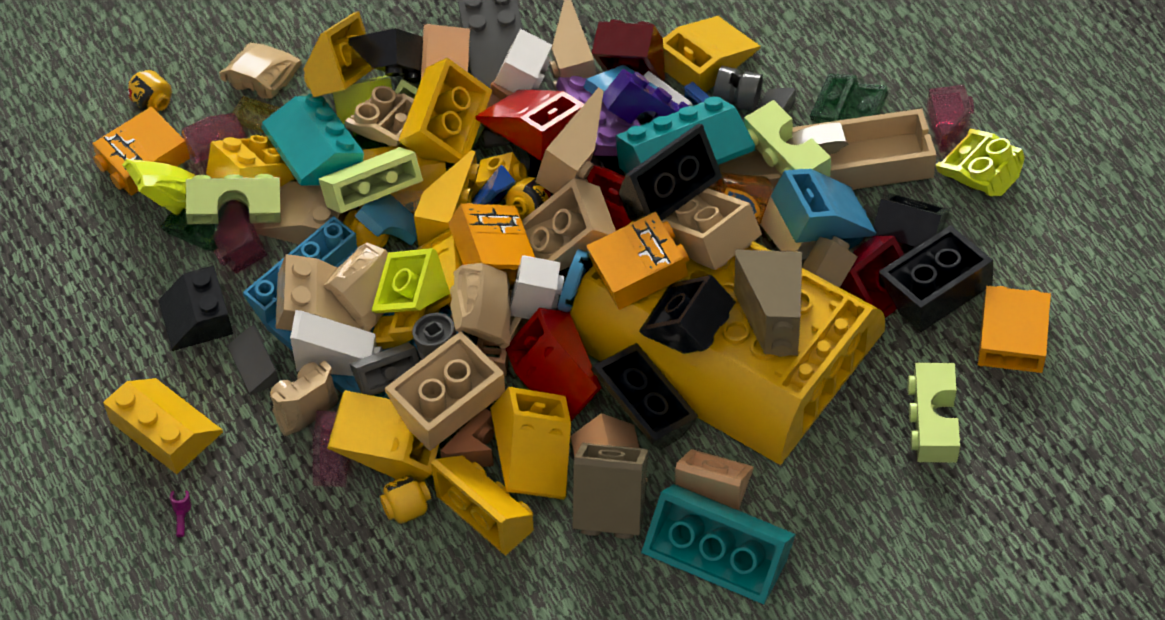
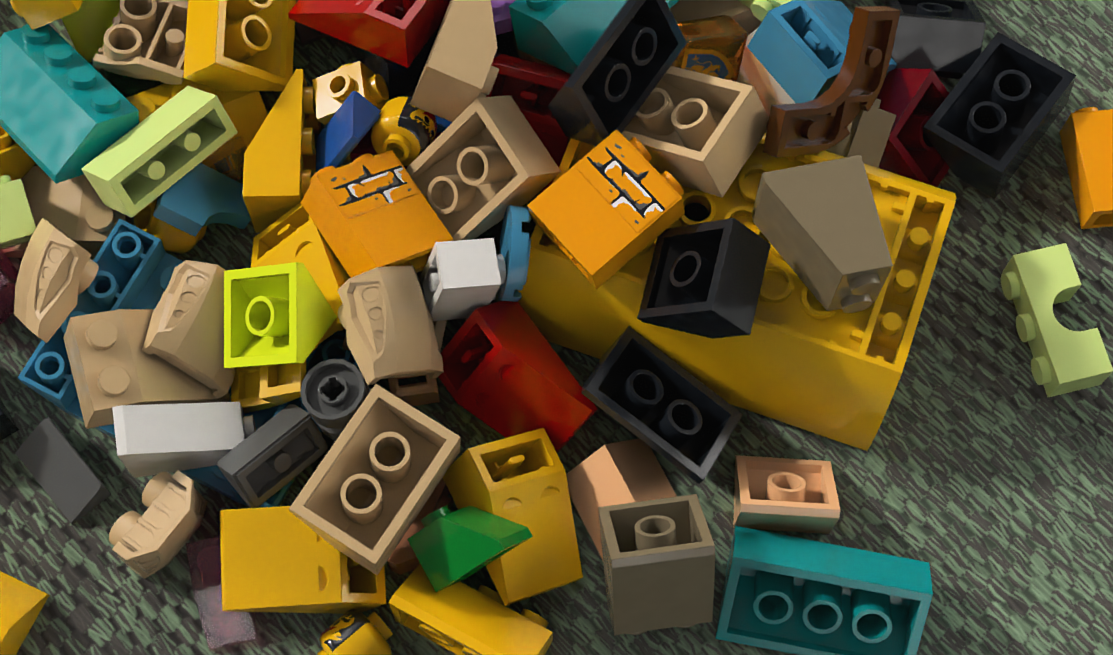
camera: 20 degrees left, 15 degrees up
none -> tan slope [14,217,99,343]
none -> green slope [407,505,533,592]
none -> reddish brown plate [763,6,901,158]

